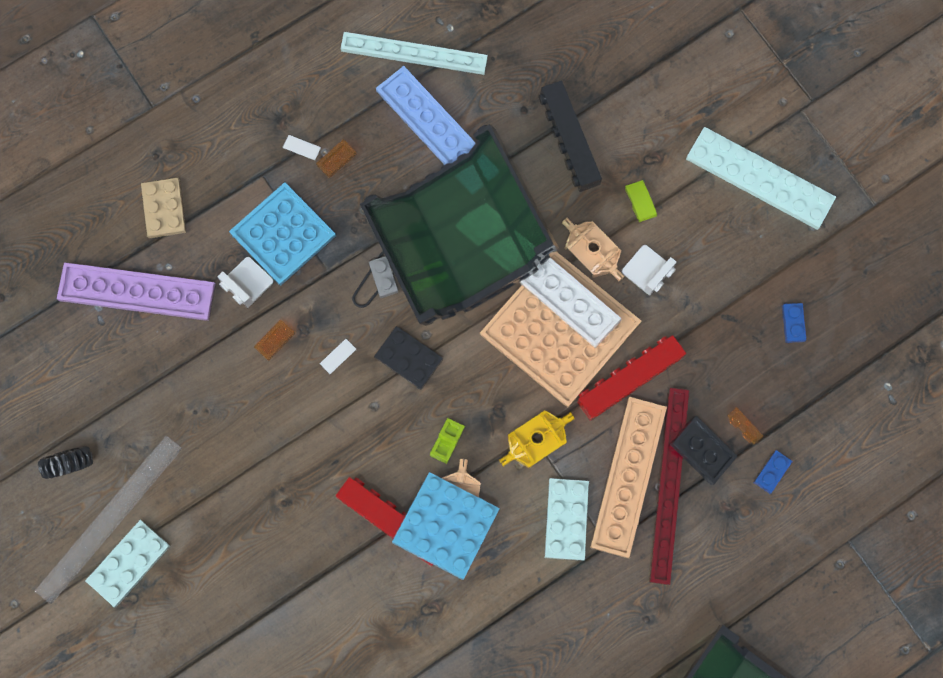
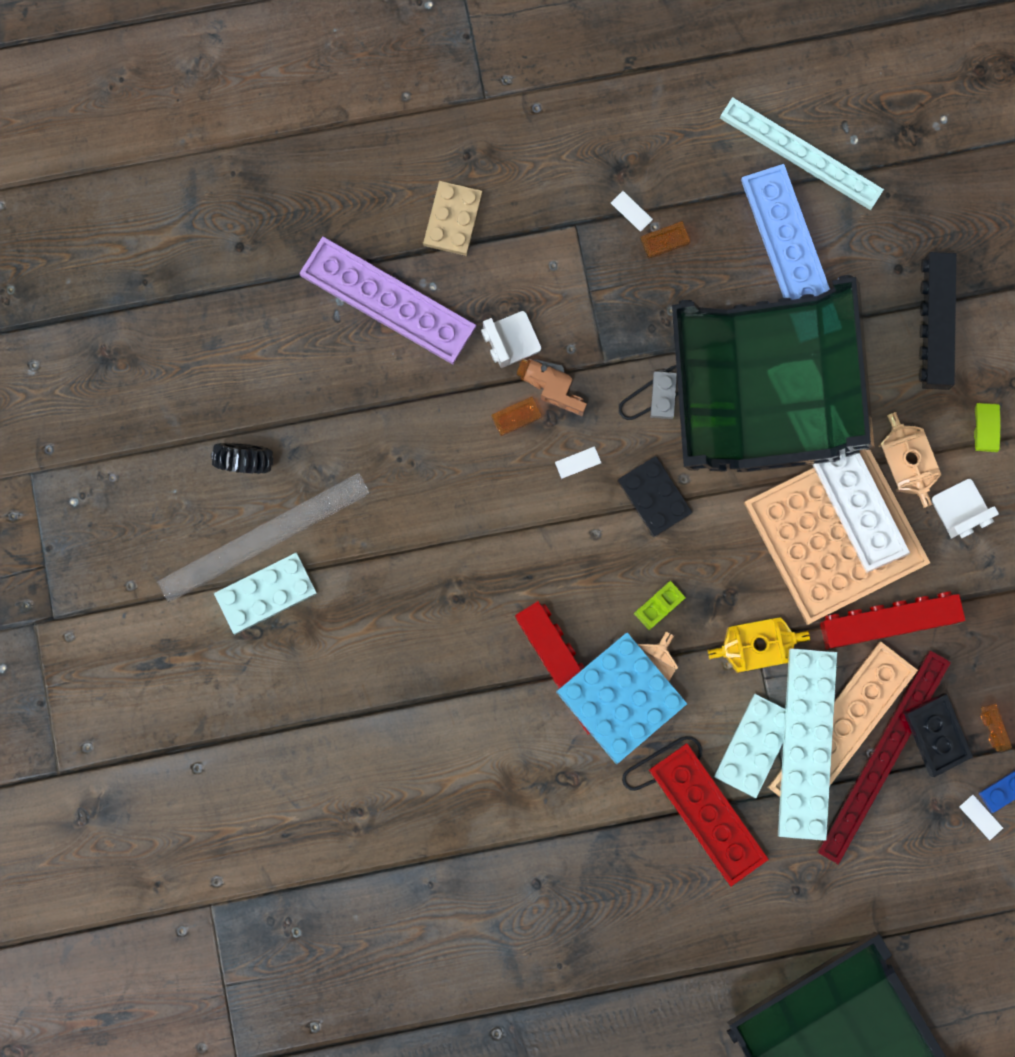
camera: 25 degrees right, 5 degrees up
medium azure plate [229,183,336,286] -> none
none -> nougat plate [516,359,587,416]
none -> black piece [622,736,702,791]
none -> red plate [649,743,769,887]
none -> light aqua plate [778,649,837,840]
none -> white sticker [960,795,1003,840]

